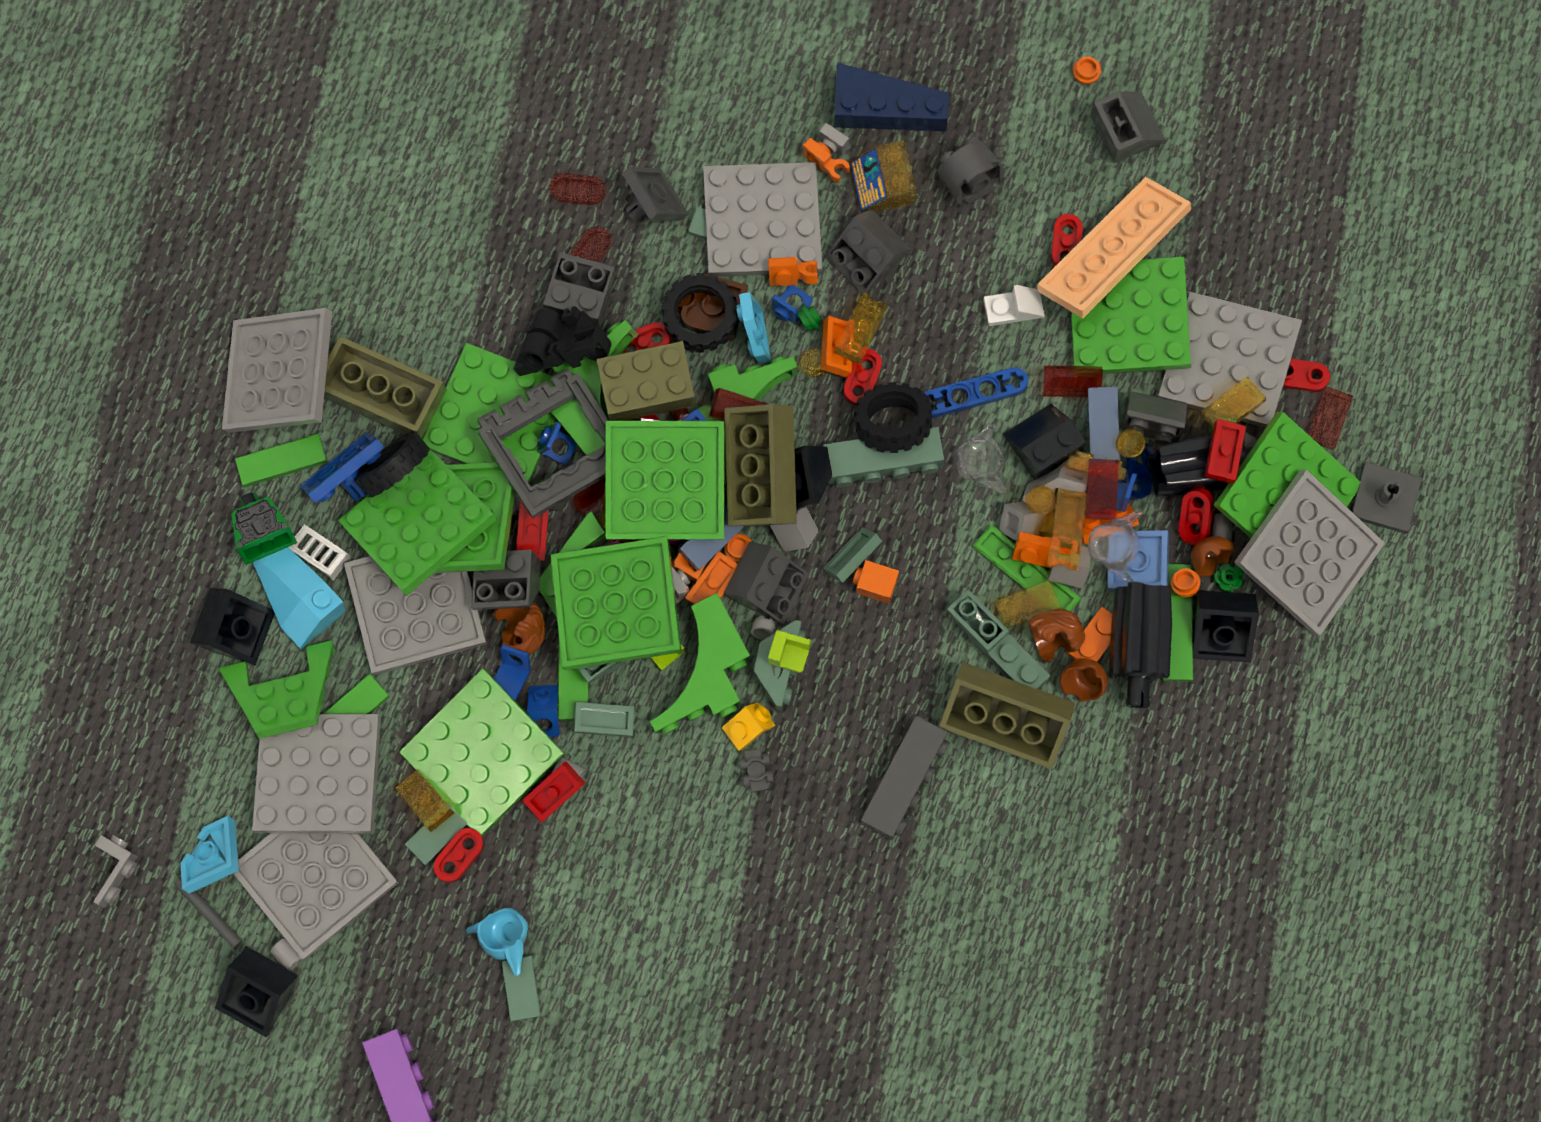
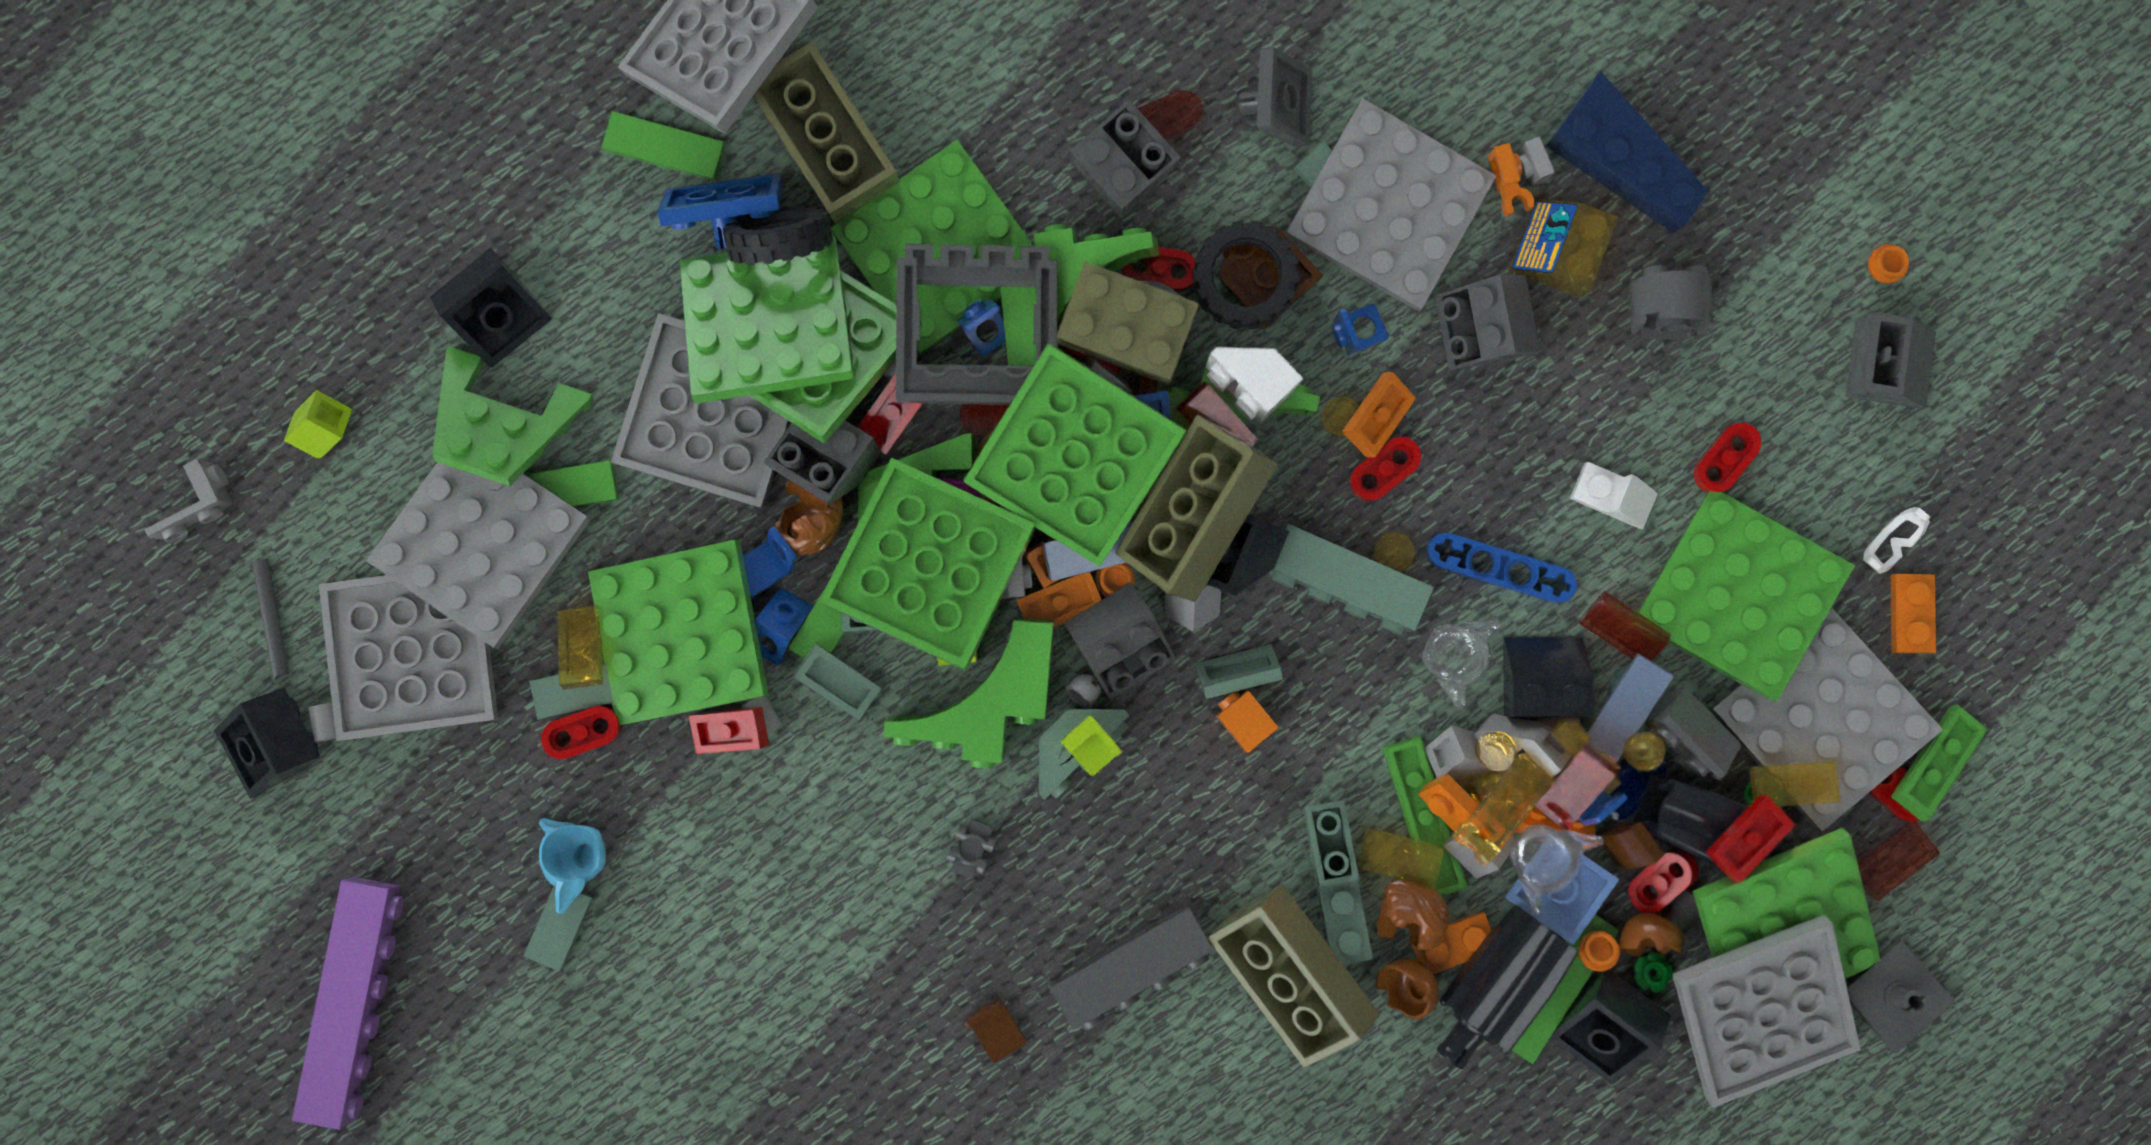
camera: 30 degrees right, 10 degrees up
medium azure plate [180,816,239,893] -> none
torso [231,493,297,565] -> none
medium azure wedge [253,547,345,650] -> none
white slope [289,524,351,581] -> none
black plate [513,306,612,376] -> none
clear red tile [549,173,606,205] -> none
yellow bracket [721,702,775,751] -> none
medium azure plate [736,292,771,364] -> none
orange plate [768,257,818,286] -> none
green plate [798,304,822,332] -> none
clear yellow plate [833,292,889,365] -> none
black tyre [854,382,933,453] -> none
light nougat plate [1037,177,1191,318] -> none
none -> lime panel [284,390,352,459]
none -> reddish brown bracket [964,996,1026,1063]
none -> white slope [1206,348,1303,423]
none -> clear yellow plate [1375,533,1415,572]
none -> reddish brown slope [1596,821,1664,869]
none -> white helmet [1863,507,1930,574]
none -> orange plate [1891,574,1936,653]
none -> bright green tile [1891,704,1988,822]

